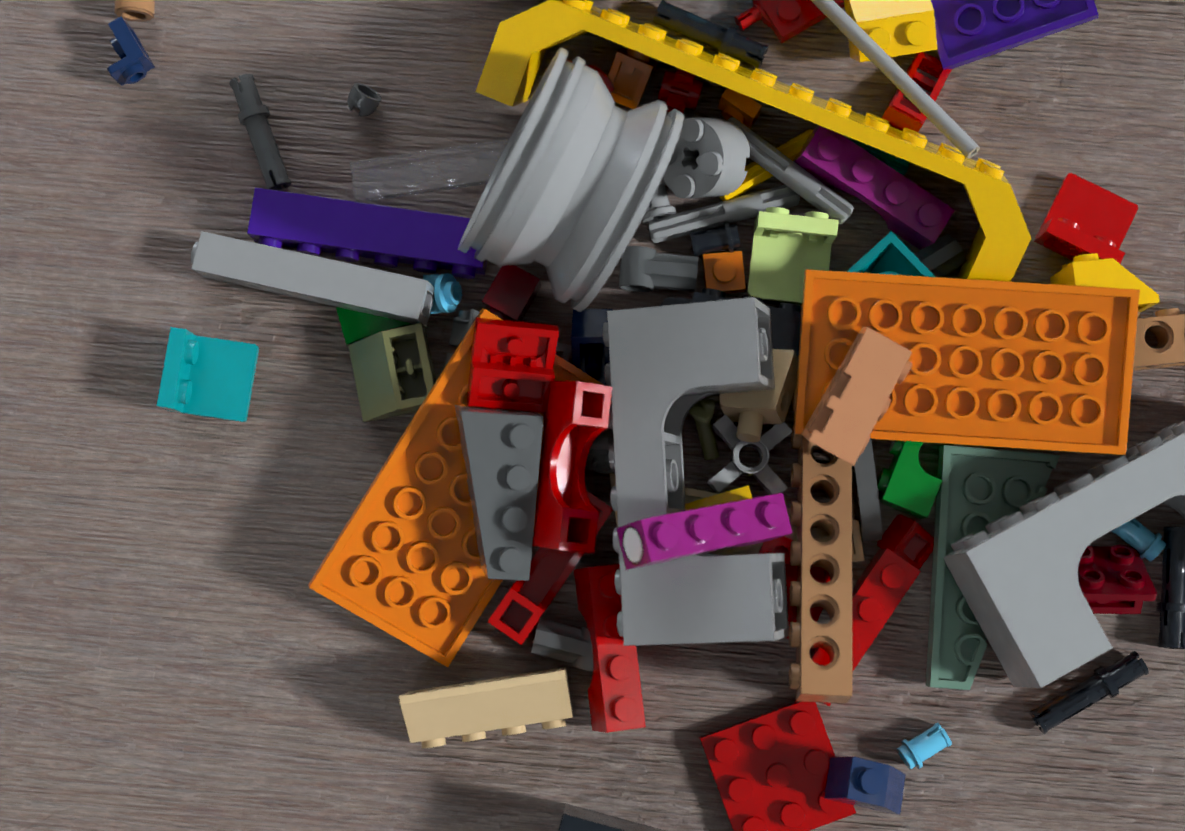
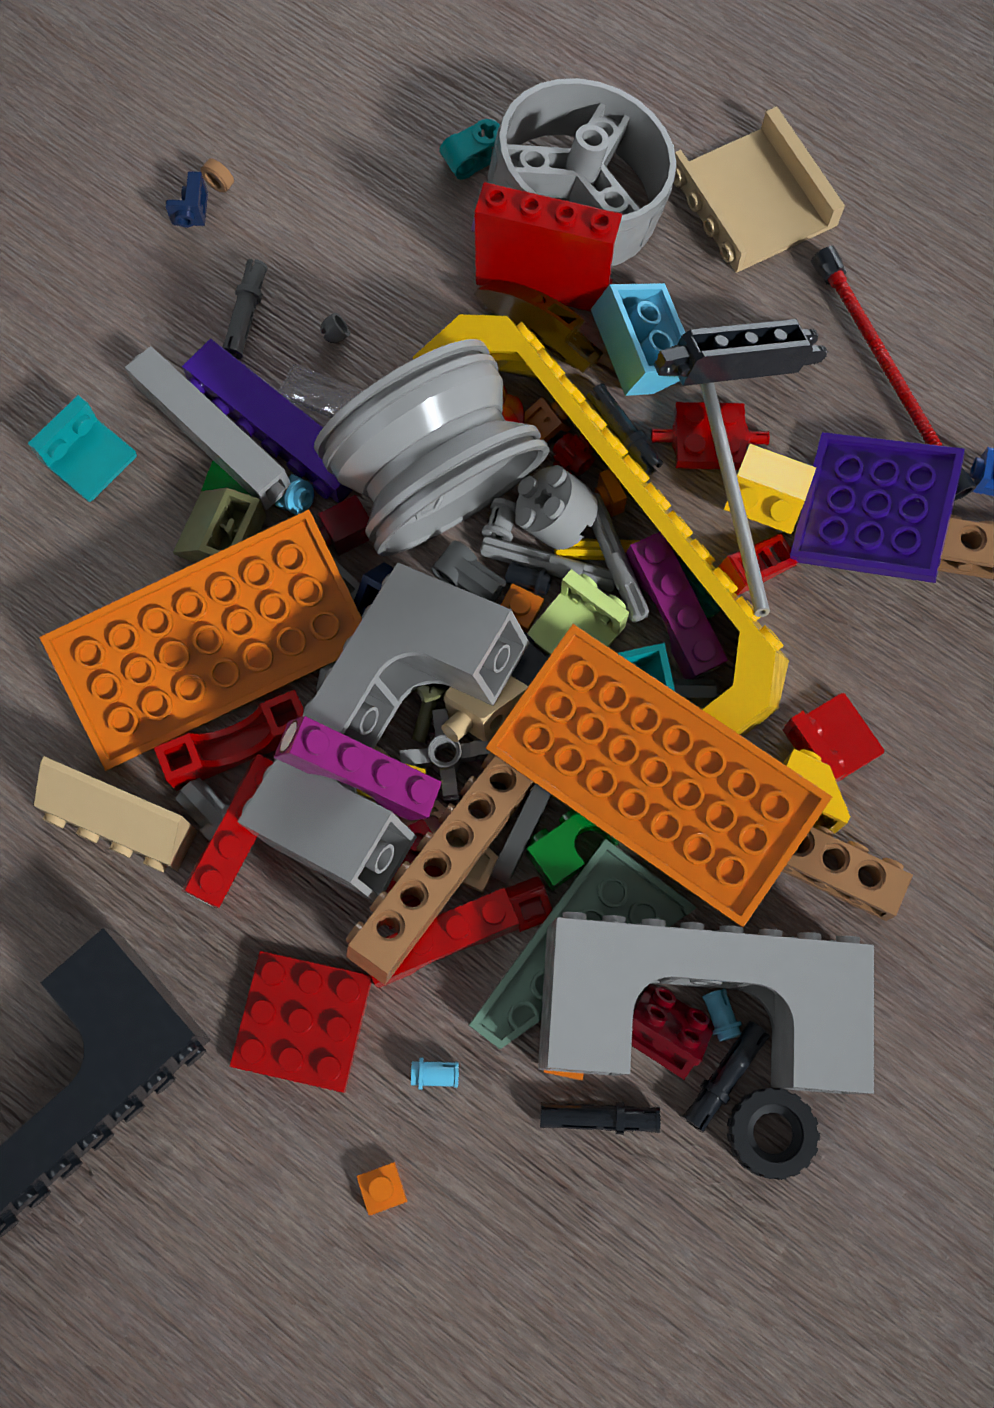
camera: 30 degrees right, 10 degrees down
dark grey wedge [455,405,544,581] -> none
red slope [467,317,559,413] -> none
red arch [533,381,612,553] -> none
nougat wedge [801,327,912,466] -> none
dark blue slope [824,756,906,815] -> none

